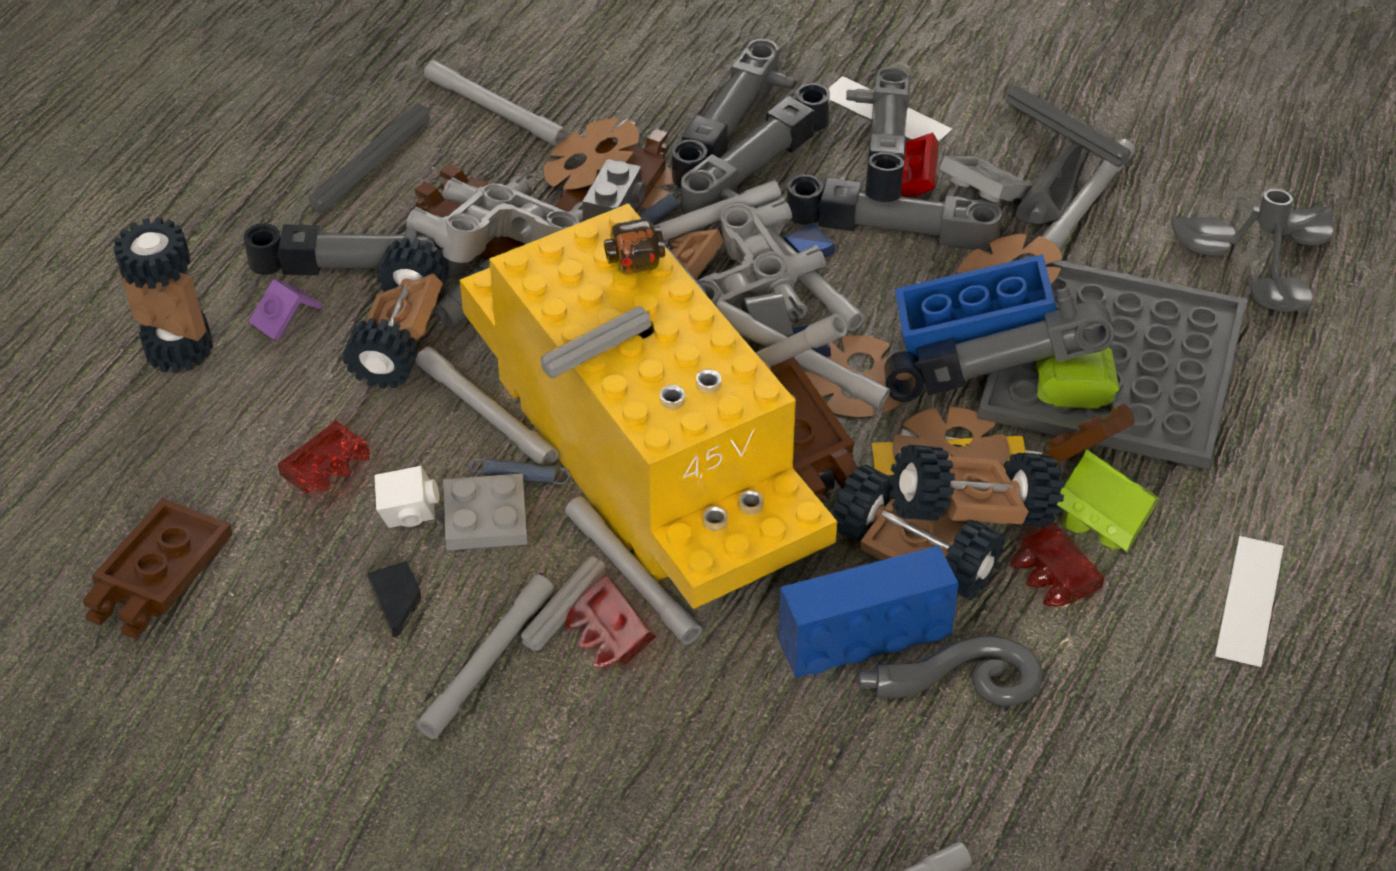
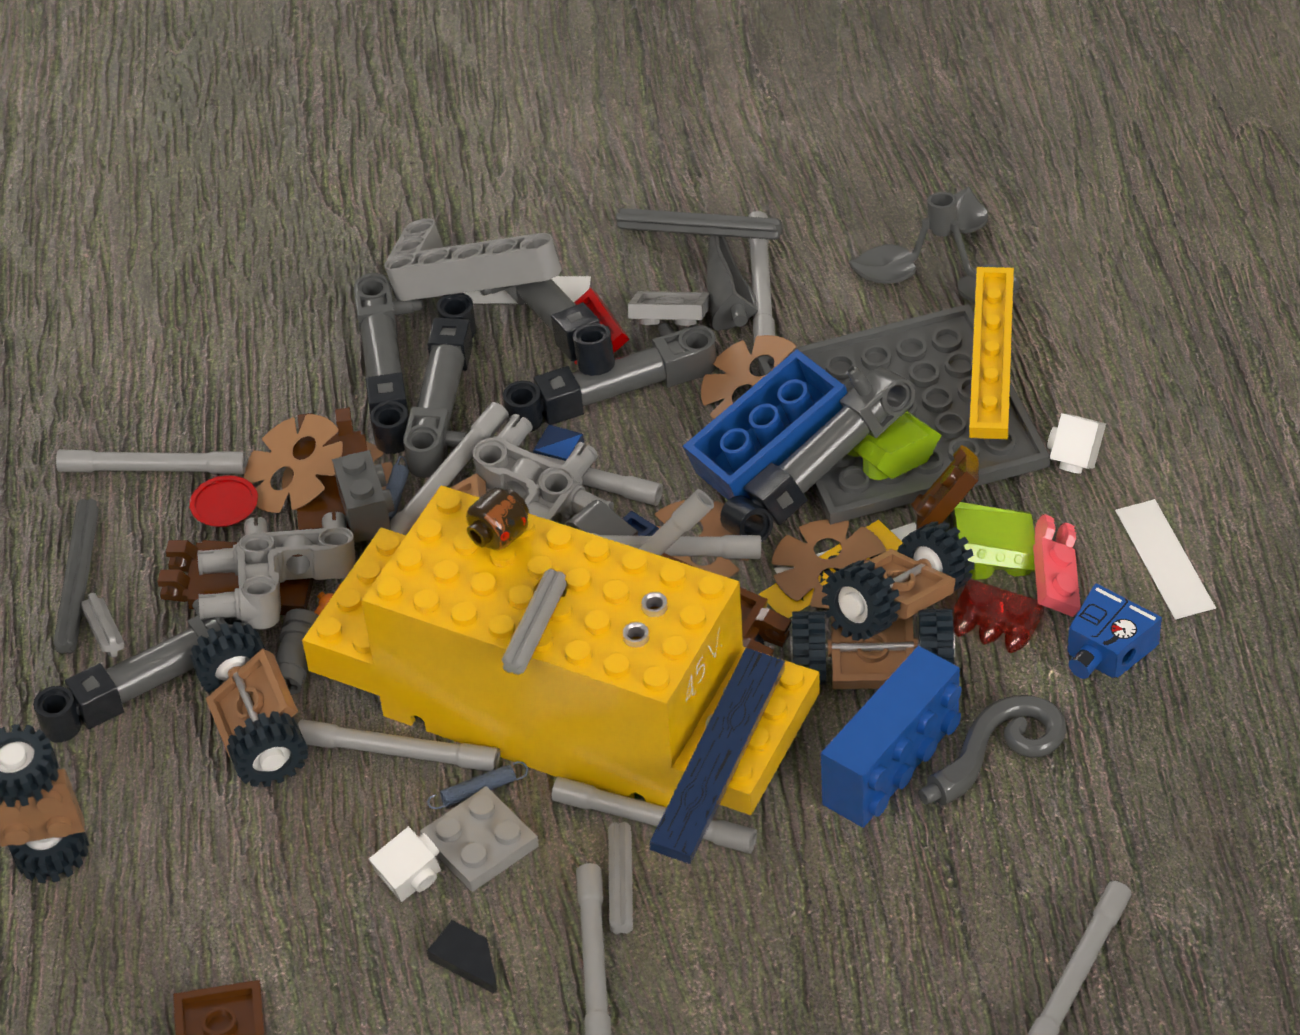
camera: 30 degrees left, 0 degrees up
medium lavender bracket [249,279,323,340] -> none
clear red plate [278,421,370,494] -> none
clear red plate [565,575,656,668] -> none
none -> light grey axle [81,593,125,657]
none -> red piece [189,475,258,527]
none -> light grey beam [384,218,562,301]
none -> dark blue tile [650,648,785,864]
none -> yellow plate [969,267,1014,439]
none -> coral hinge [1033,514,1081,617]
none -> white brick [1047,413,1106,474]
none -> blue torso [1067,583,1162,679]

